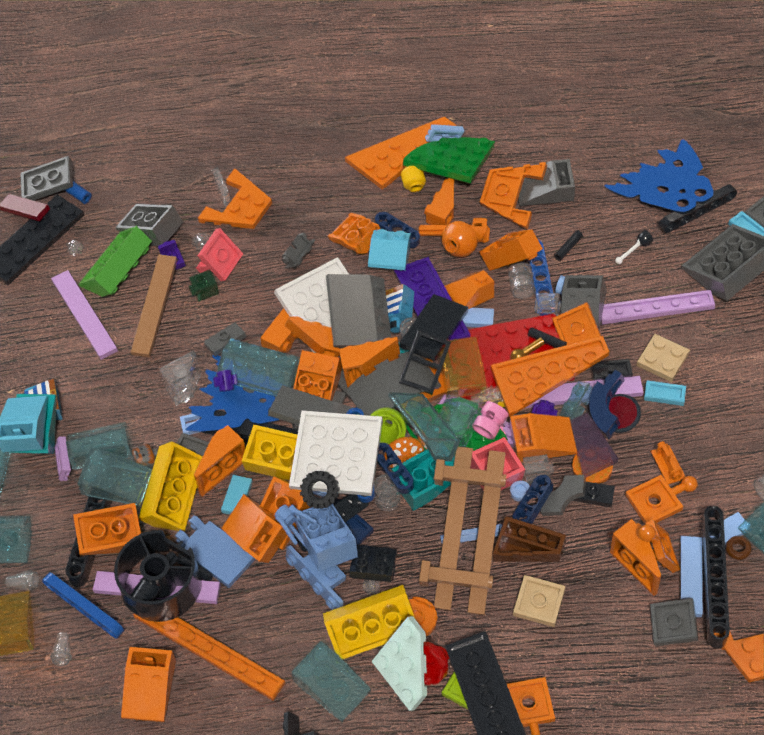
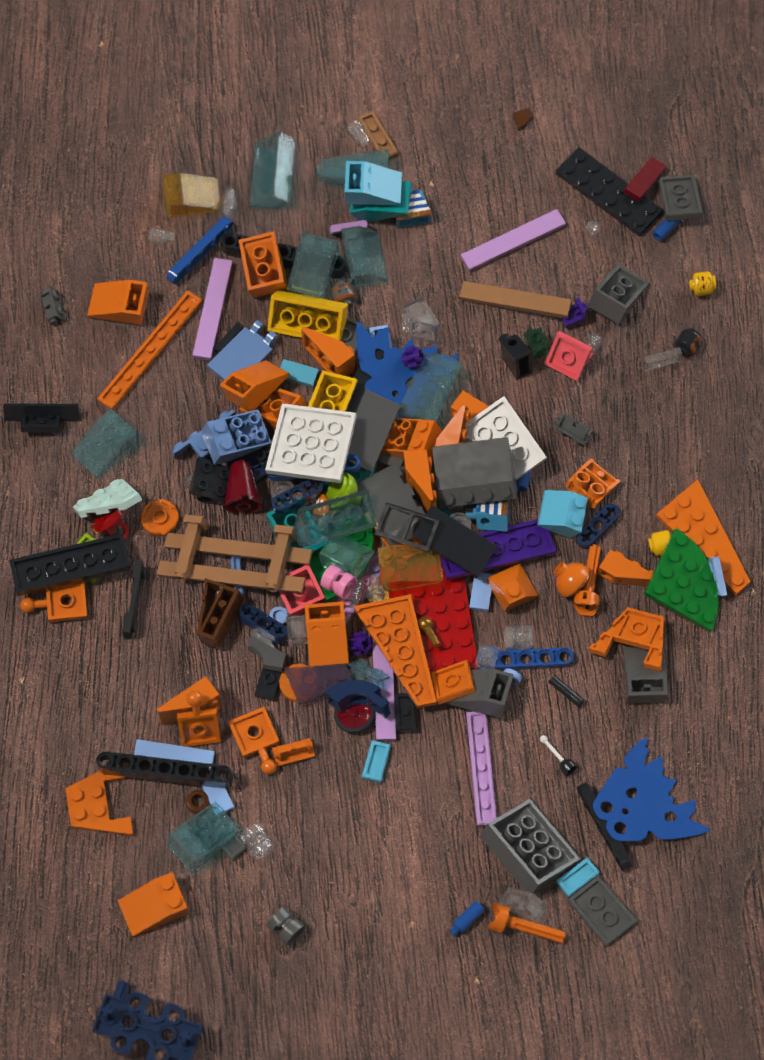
camera: 90 degrees right, 10 degrees up
bright green slope [78,226,152,297] -> none
black animal [114,530,202,622] -> none
orange wing [198,169,272,229] -> none
dark grey plate [204,322,246,356] -> none
medium blue plant [274,505,317,548] -> none
black tyre [300,471,340,509] -> none
yellow slope [323,585,416,661] -> none
orange wedge [479,229,543,271] -> none
tan plate [513,575,566,627] -> none
black piece [528,327,567,348] -> none
tan plate [637,334,690,382] -> none
dark grey tile [650,598,699,646] -> none
none -> black container [122,560,147,639]
none -> dark red cone [224,459,262,515]
none -> black torso [499,333,533,380]
none -> black head [675,328,702,357]
none -> yellow head [689,271,716,297]

